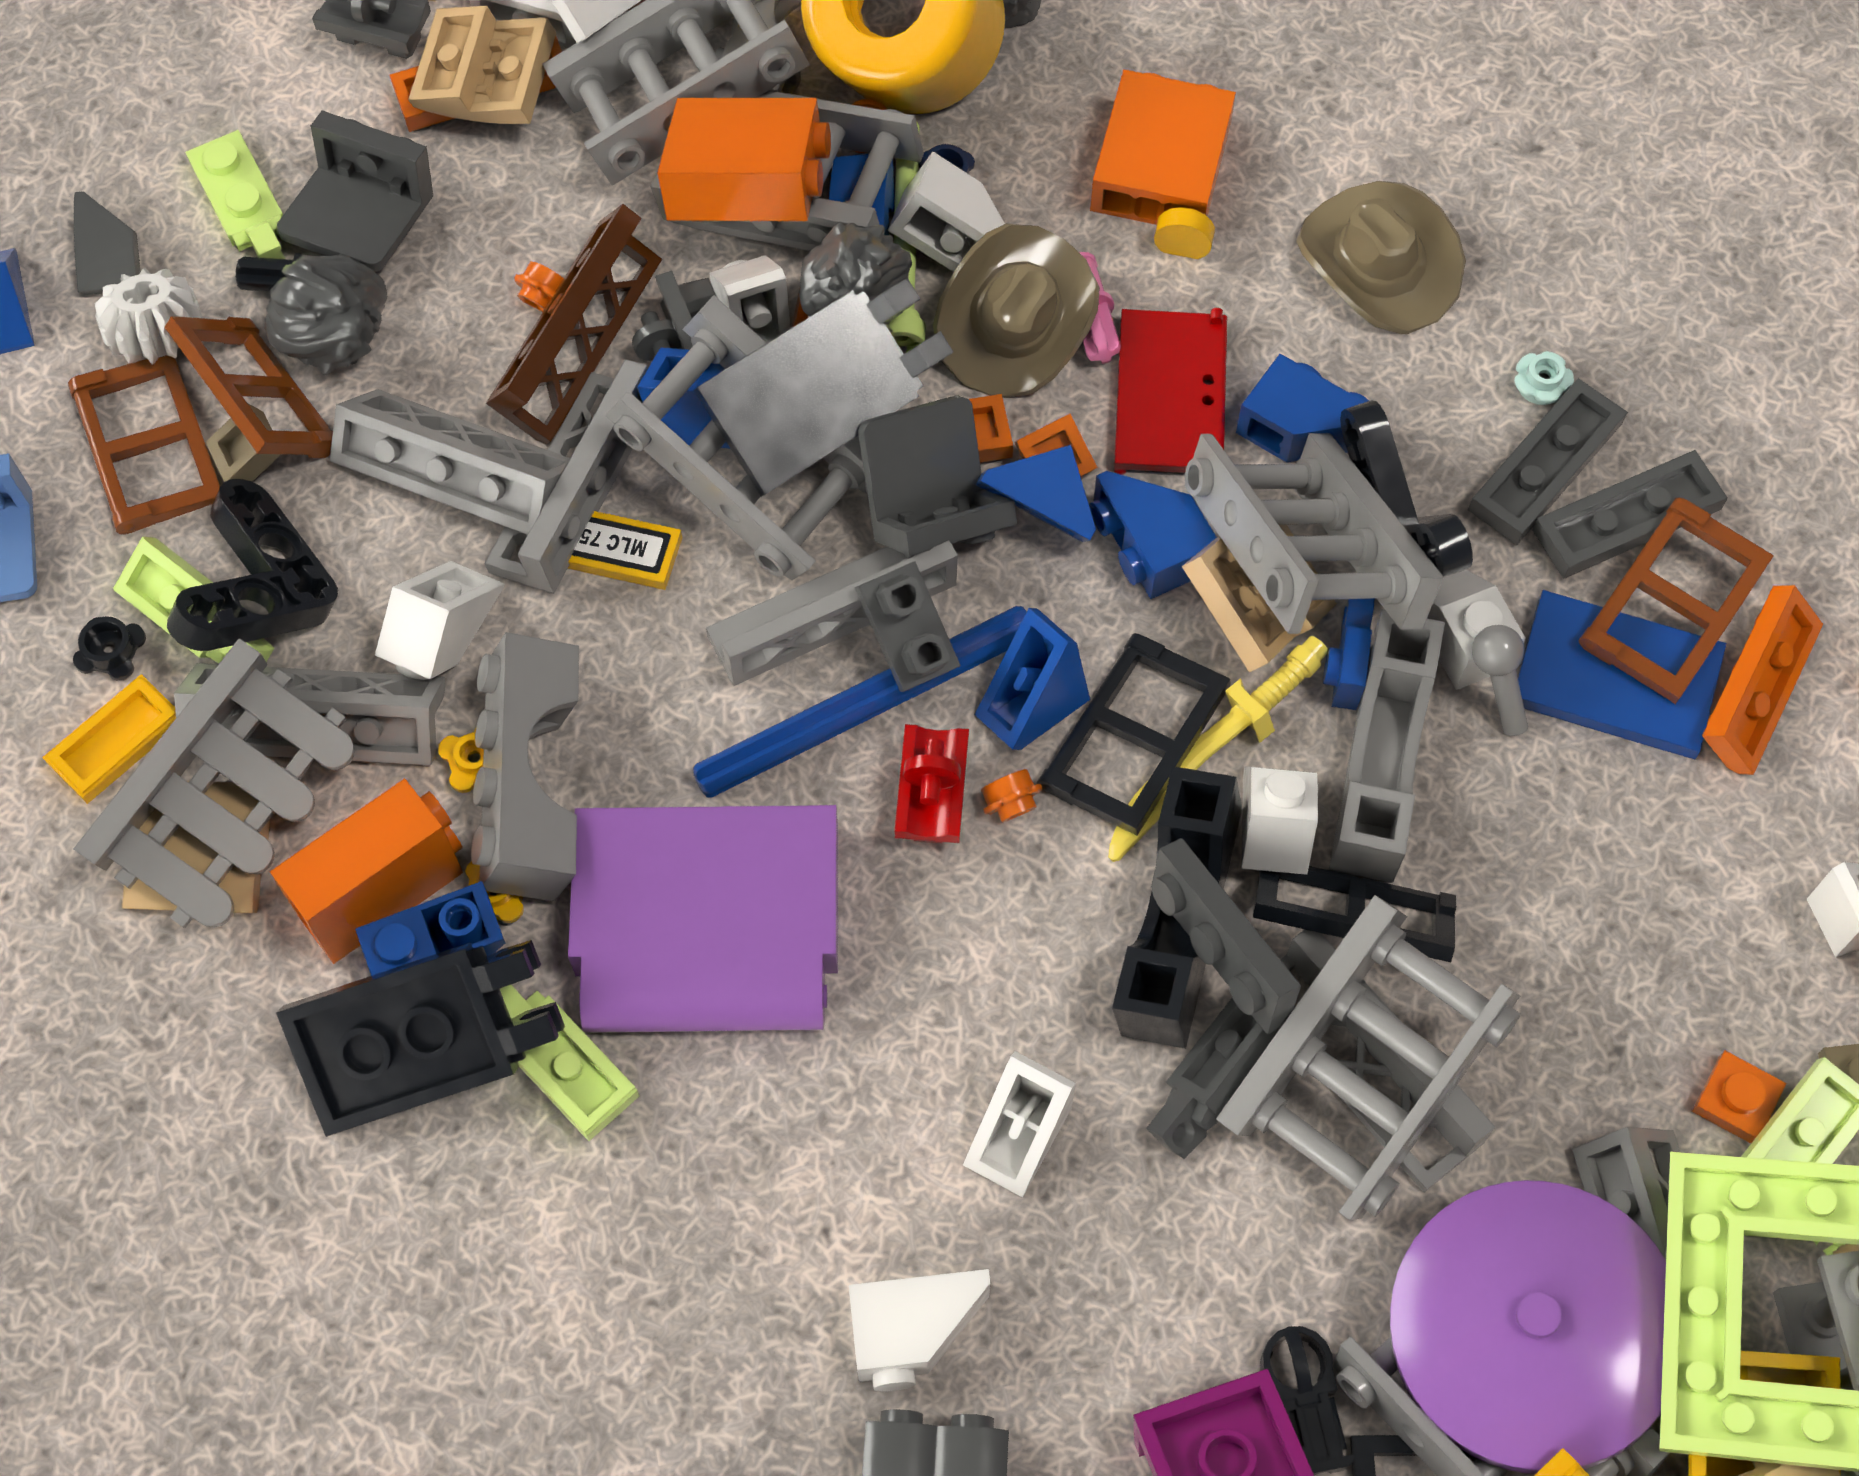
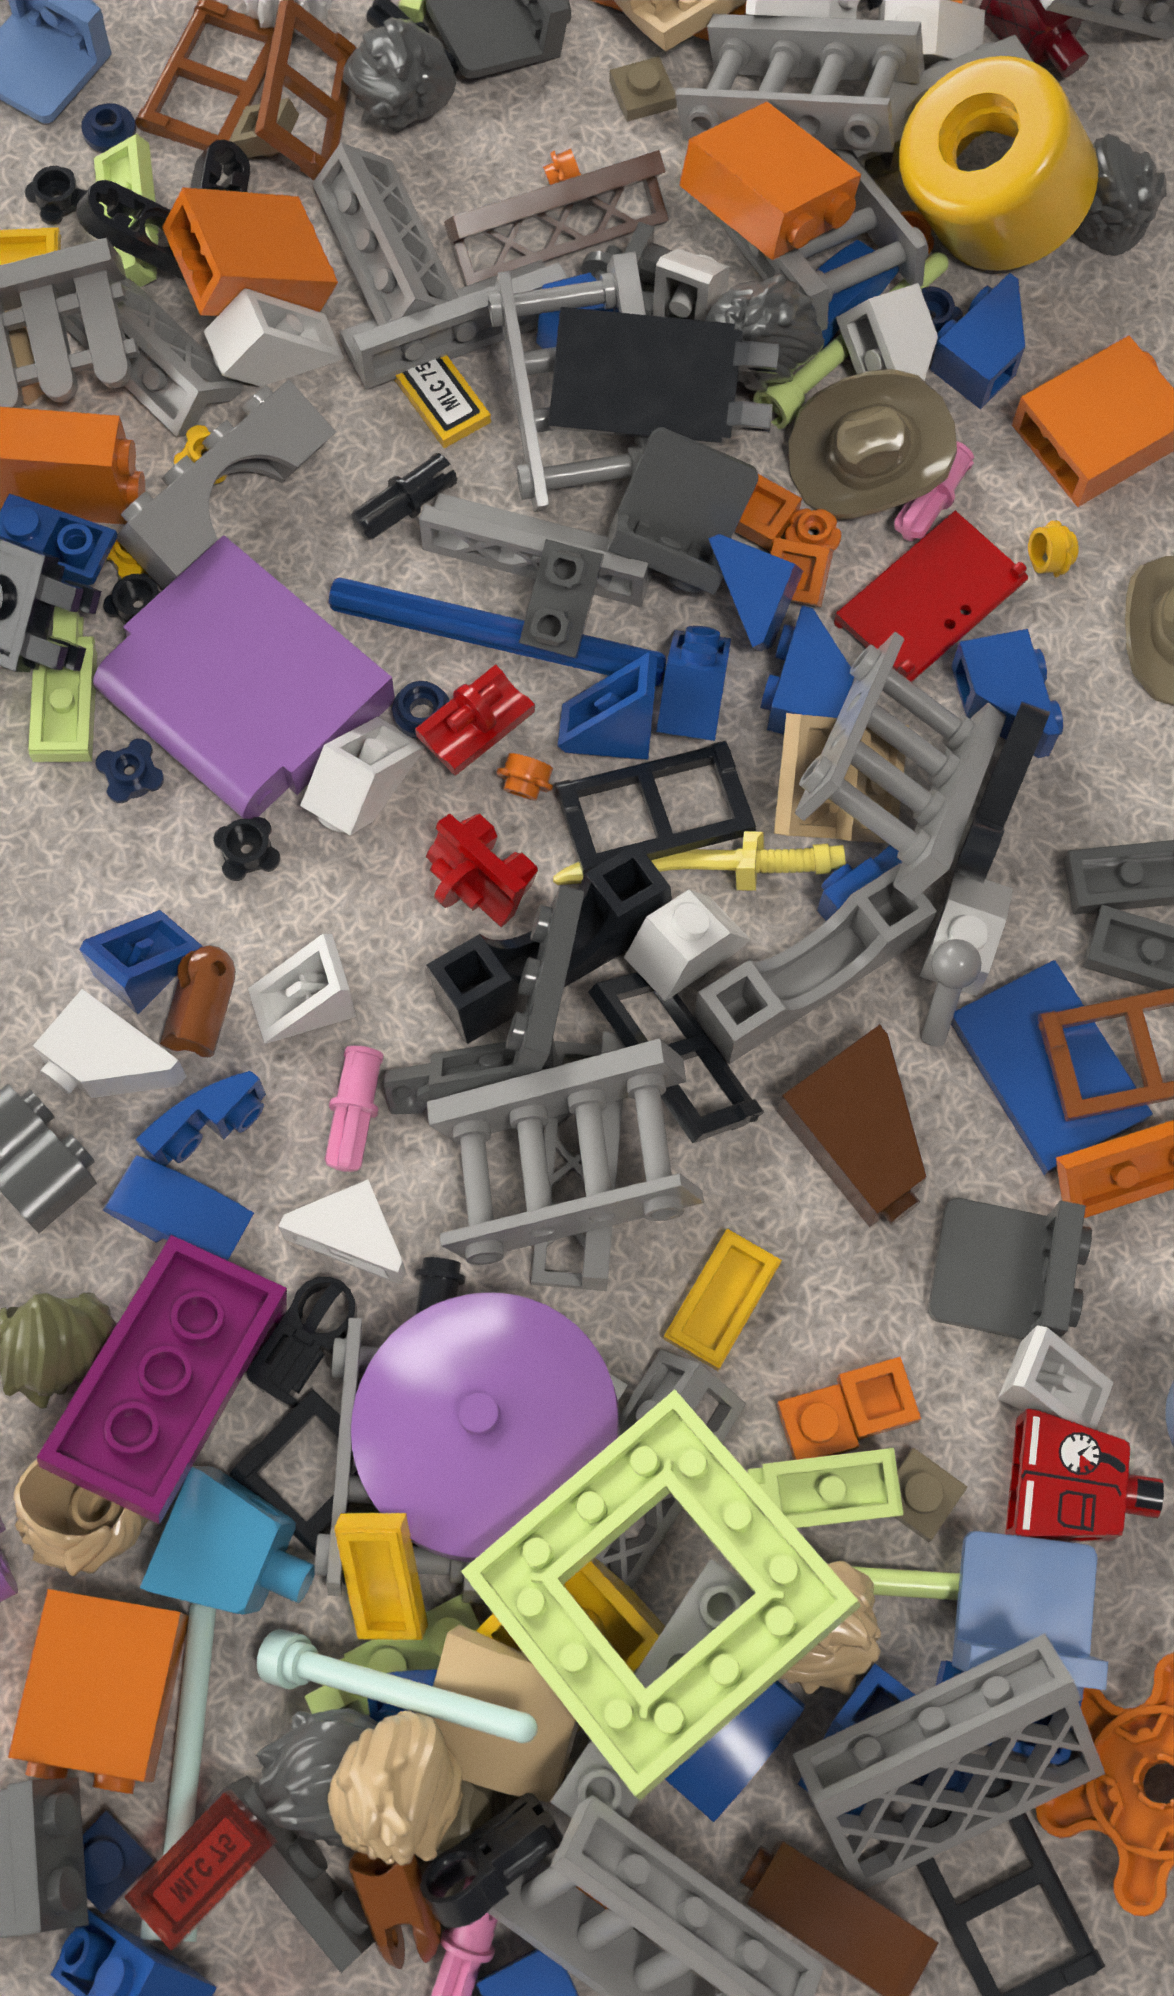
camera: 40 degrees right, 5 degrees up
yellow tile [1154,207,1215,259] -> none
none -> blue slope [79,910,203,1014]
none -> dark blue plate [81,103,136,153]
none -> dark blue plate [96,738,164,803]
none -> black plate [103,573,161,624]
none -> blue slope [103,1155,254,1261]
none -> blue slope [135,1071,266,1166]
none -> dark orange piece [160,945,236,1058]
none -> orange brick [162,187,338,316]
none -> black plate [213,817,281,881]
none -> white slope [279,1179,406,1285]
none -> white slope [300,717,426,835]
none -> bright pink axle [325,1046,384,1172]
none -> black axle [351,453,457,540]
none -> dark blue plate [392,681,450,739]
none -> black pin [414,1257,466,1315]
none -> red hips [426,813,538,928]
none -> dark tan plate [609,56,677,122]
none -> blue slope [656,626,731,741]
none -> yellow tile [663,1229,782,1371]
none -> reddish brown slope [777,1024,927,1227]
none -> orange plate [785,508,842,551]
none -> orange plate [836,1356,921,1440]
none -> dark grey bracket [928,1198,1092,1340]
none -> blue slope [930,273,1025,410]
none -> yellow plate [1028,520,1079,578]

